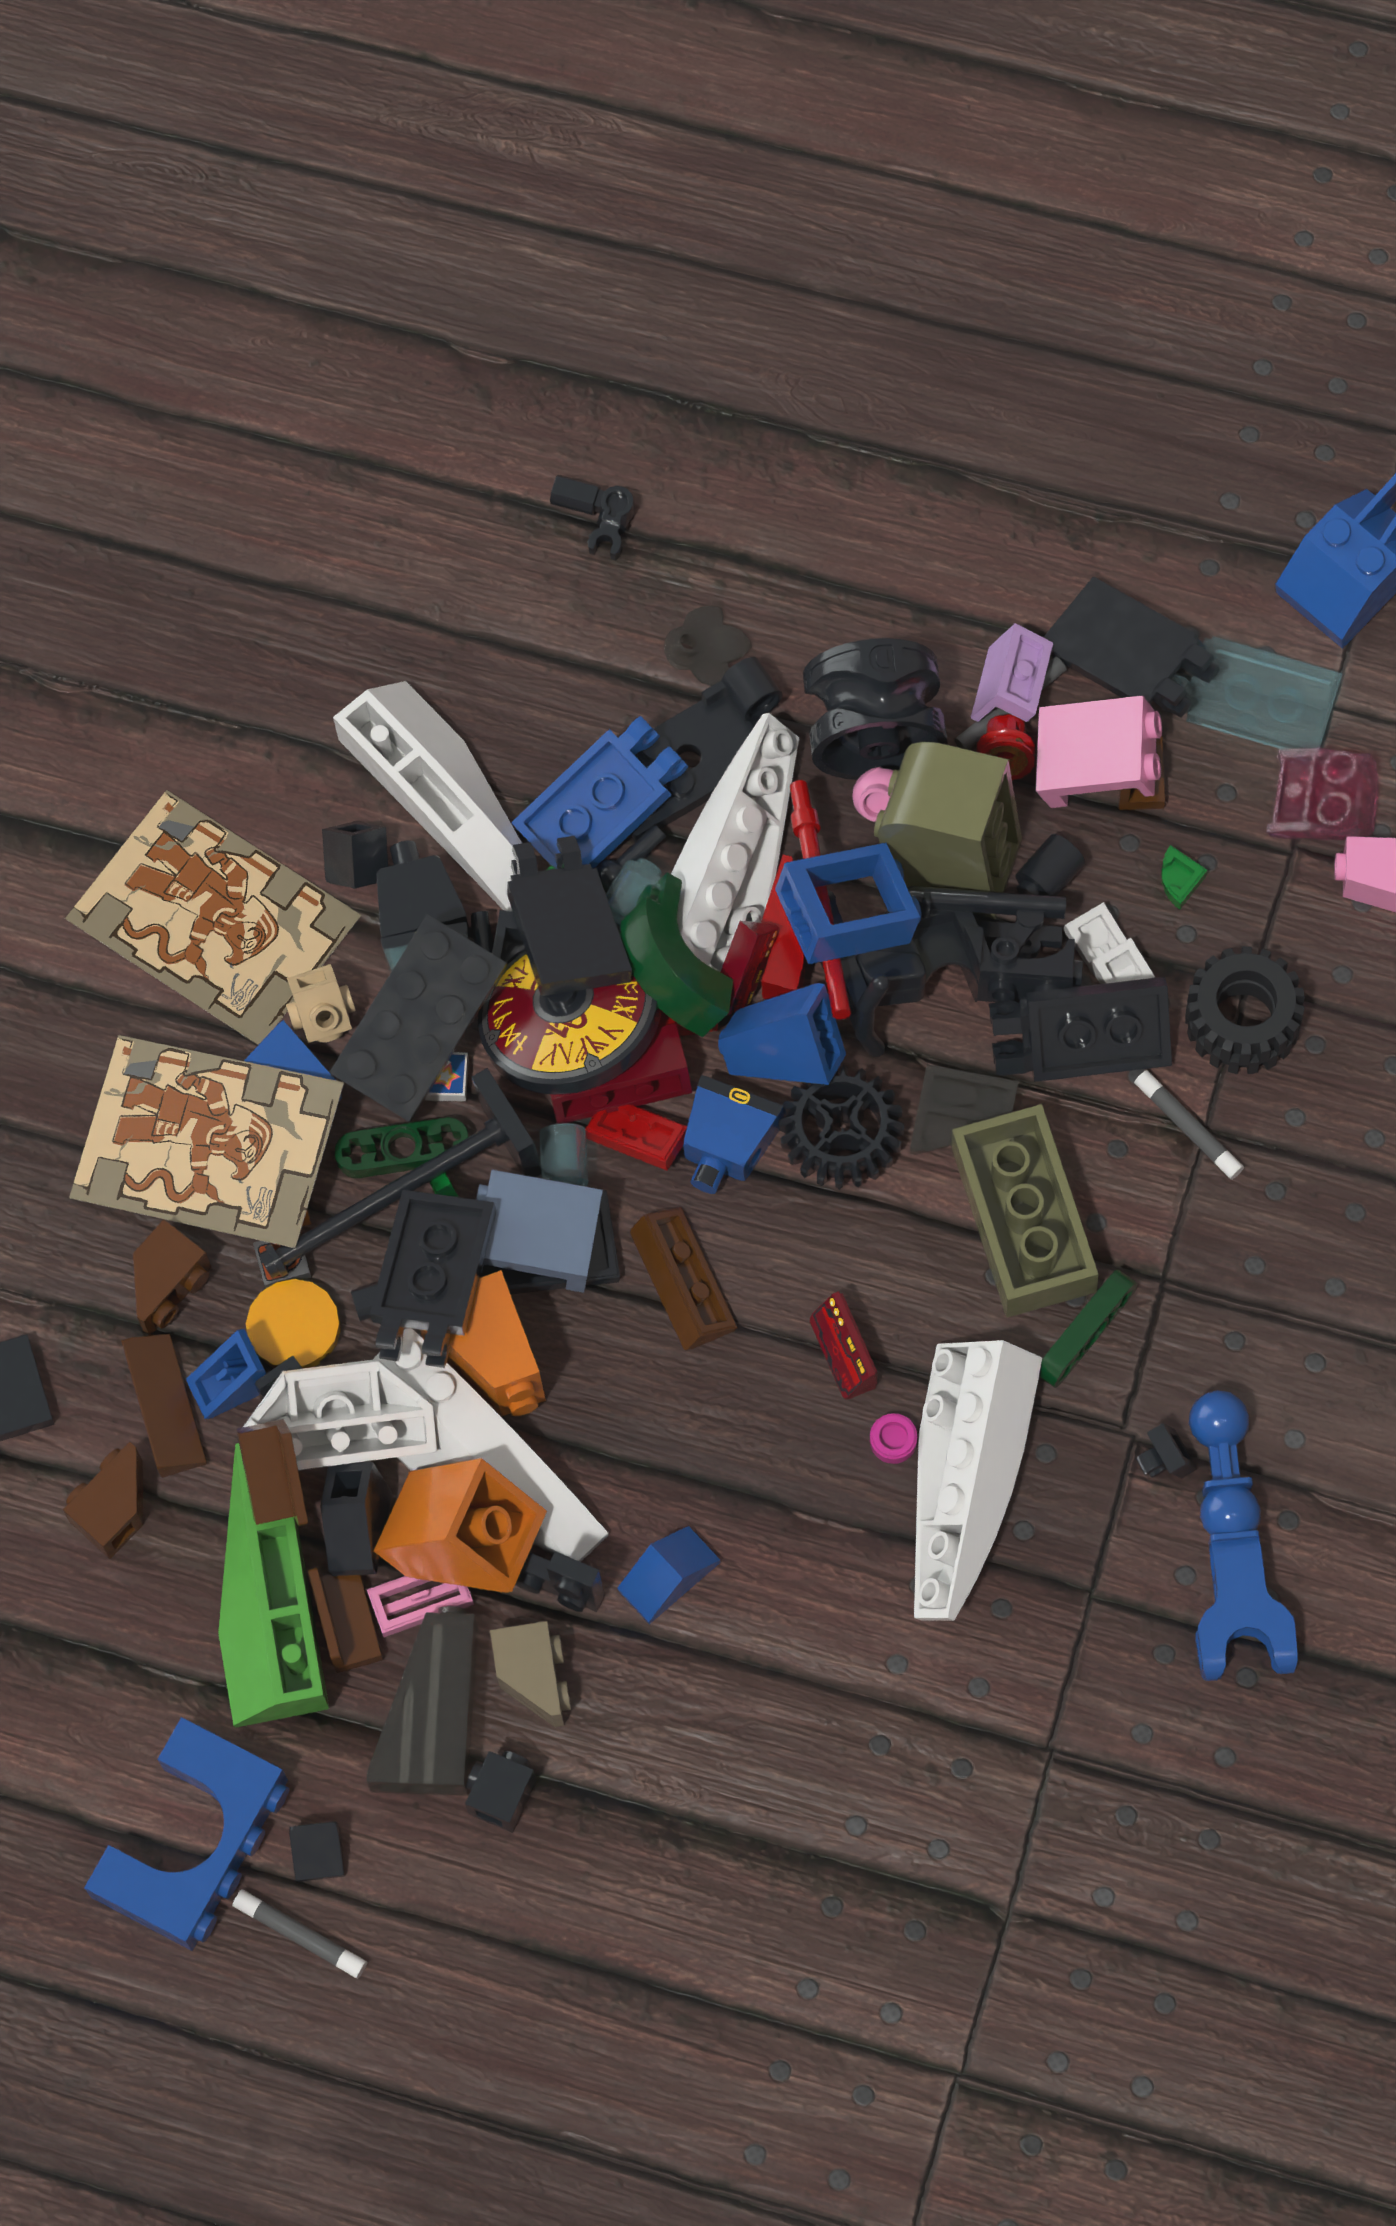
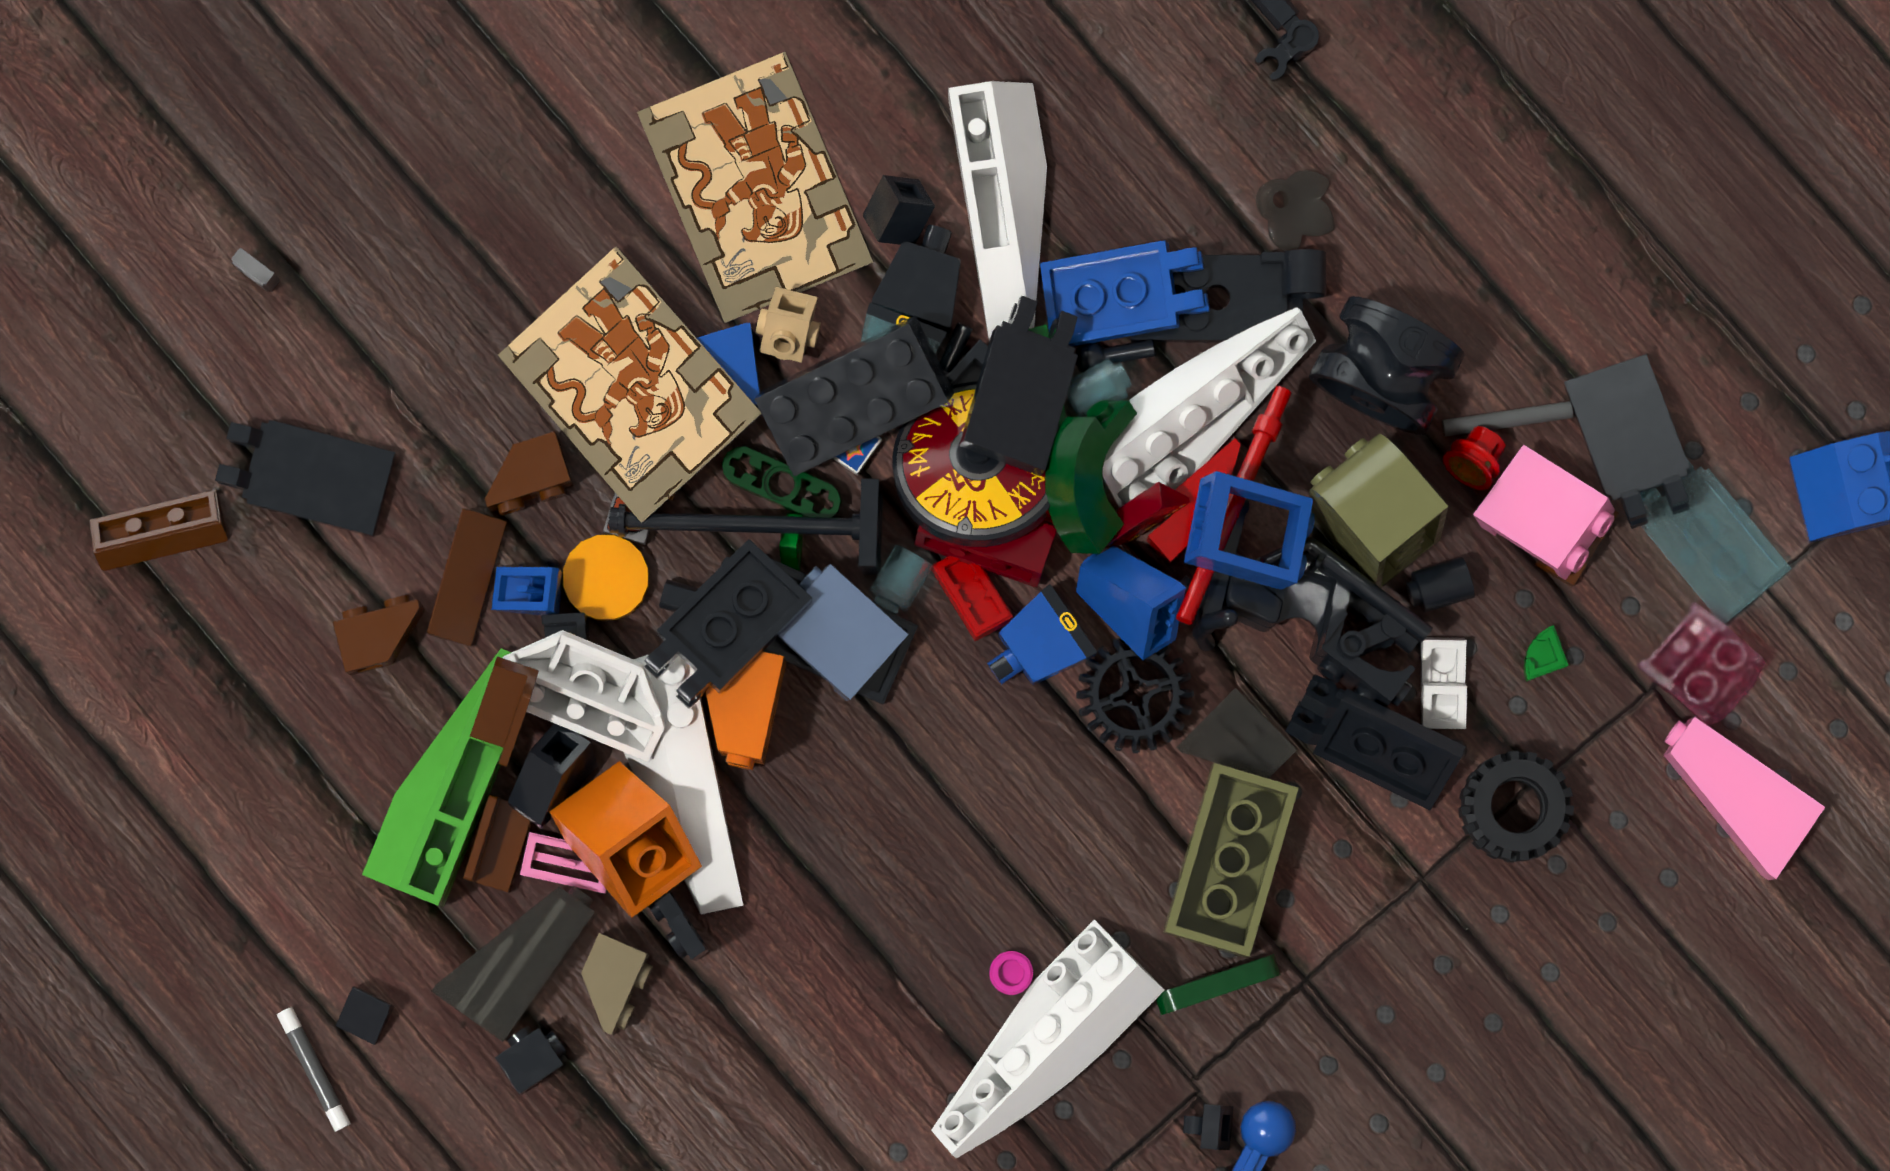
camera: 25 degrees right, 15 degrees up
blue arch [84,1717,289,1951] -> none
blue slope [617,1526,721,1625] -> none
reddish brown slope [630,1207,738,1350] -> none
slope [810,1291,877,1399] -> none
bright pink animal [852,766,894,822] -> none
lavender panel [971,623,1053,722] -> none
dark grey bar [1134,1070,1244,1180] -> none

